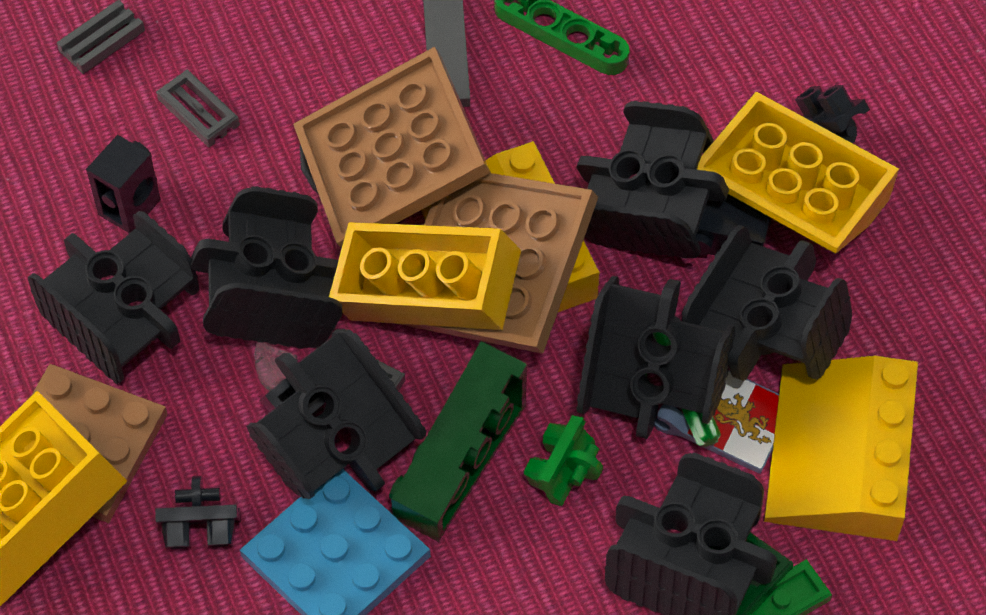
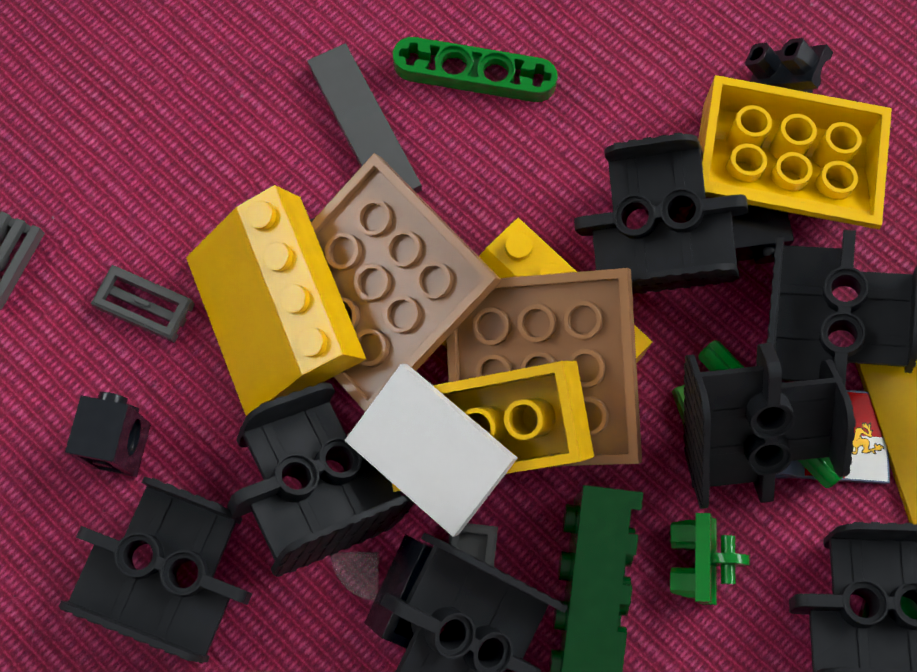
camera: 25 degrees left, 15 degrees up
none -> yellow slope [186,185,367,416]
none -> white tile [344,364,518,537]

